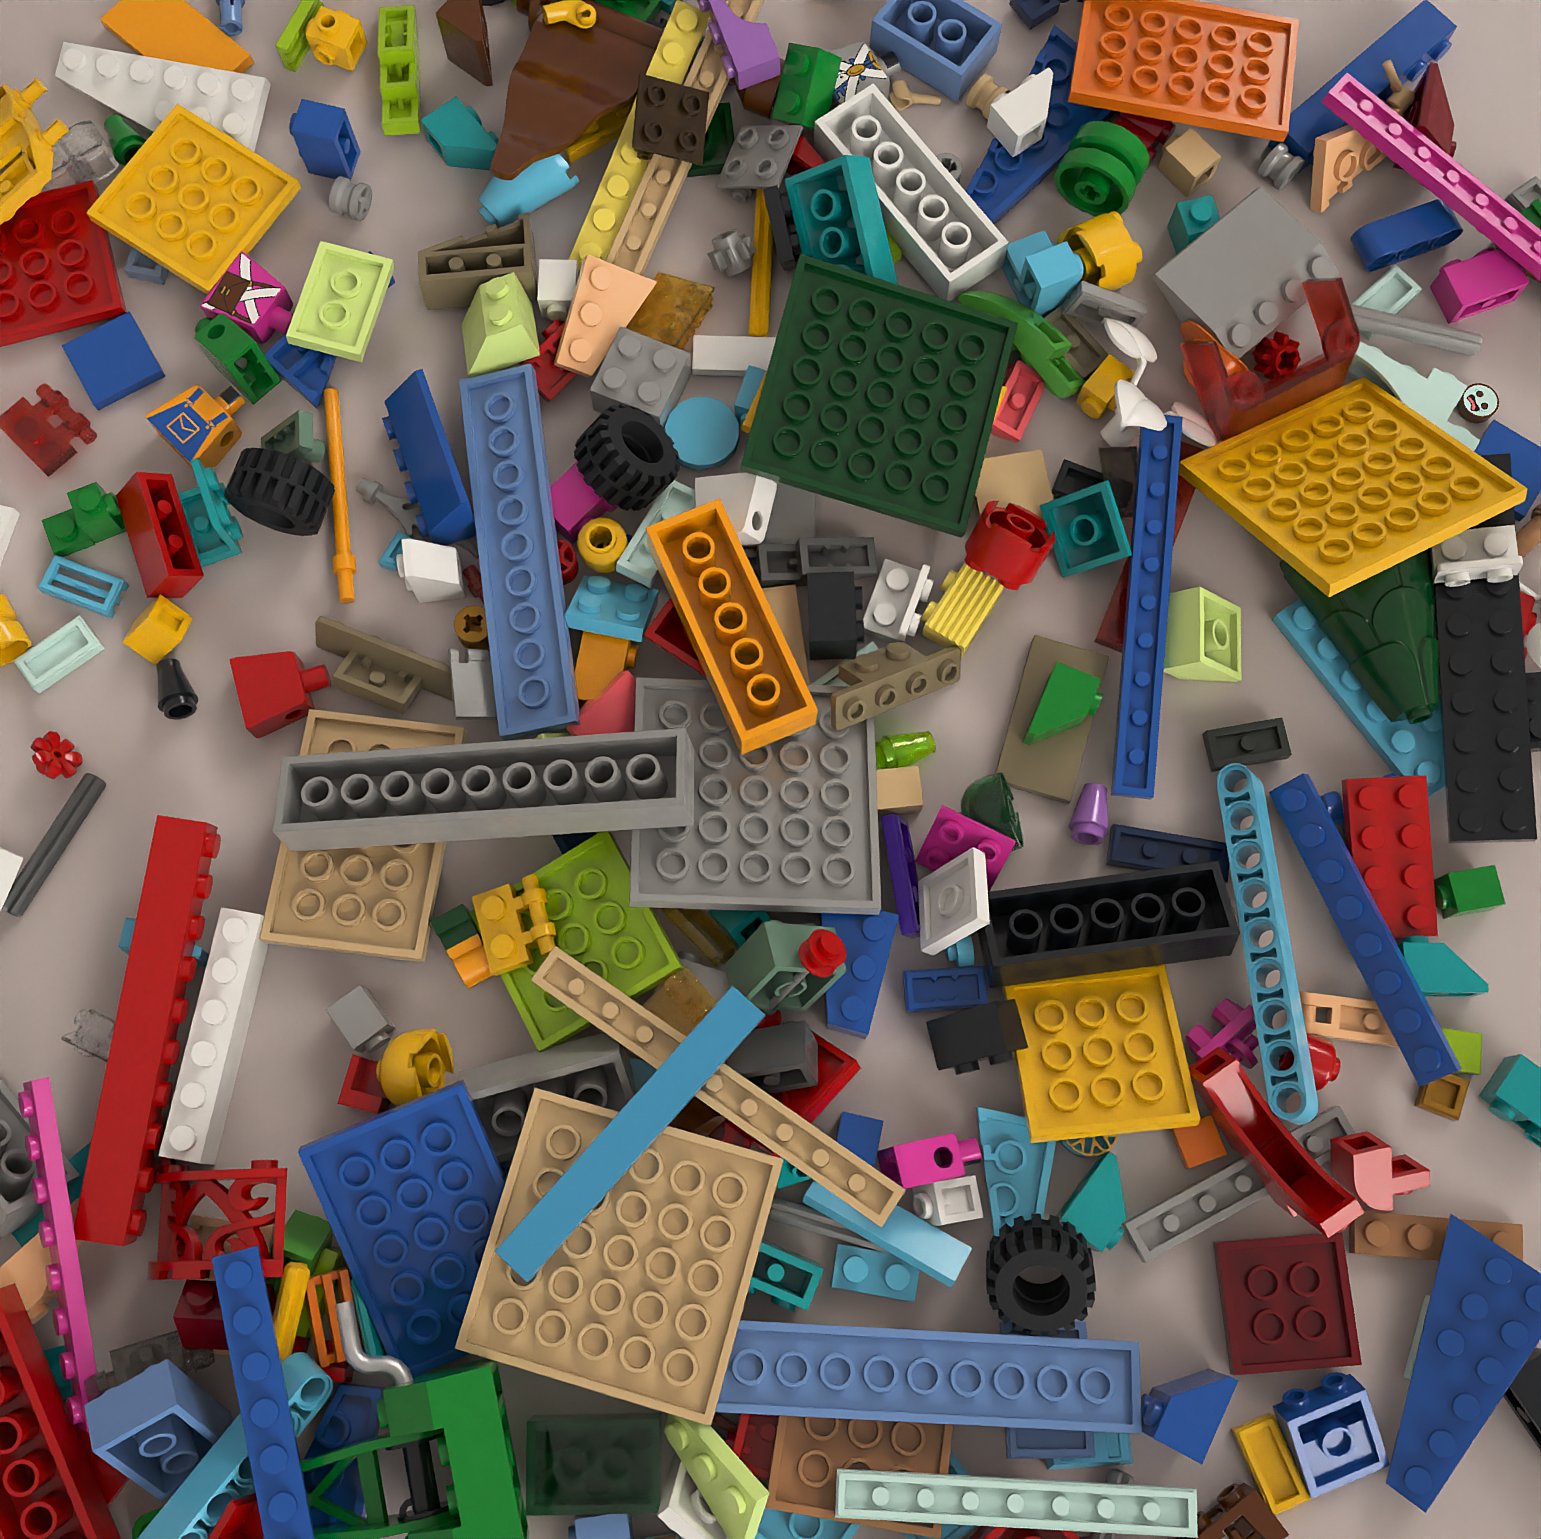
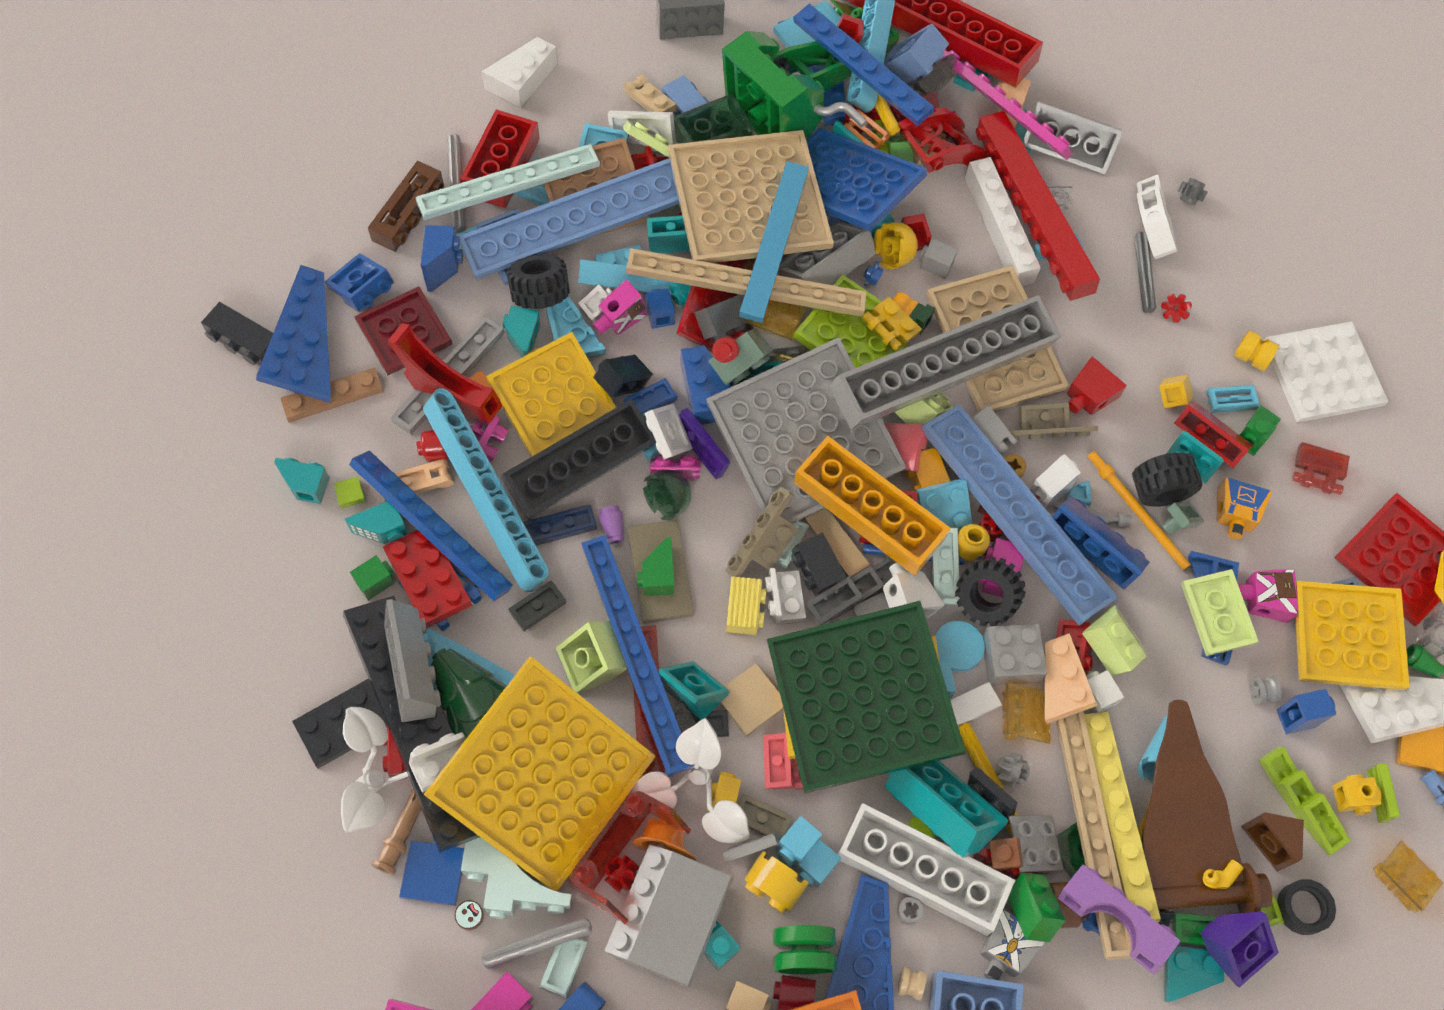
camera: 150 degrees right, 10 degrees down
light aqua tile [13,615,105,694] -> none
blue tile [62,312,166,410] -> none
black cone [156,659,198,720] -> none
green torso [194,314,281,405] -> none
dark tan wedge [418,212,538,310] -> none
teal slope [421,96,499,171] -> none
dark brown hinge [632,73,709,166] -> none
clear neon green cone [875,731,936,770] -> none
tan brick [876,766,924,818] -> none
tan hand [889,80,941,110] -> none
bright green slope [957,290,1085,399] -> none
red brick [964,501,1056,590] -> none
white slope [986,67,1053,157] -> none
yellow tile [1231,1412,1310,1515] -> none
brick [1330,1131,1430,1211] -> none
pearl gold tile [1414,1074,1470,1121] -> none
none -> light grey slope [384,599,440,722]
none -> blue plate [863,261,883,286]
none -> dark orange plate [990,837,1023,870]

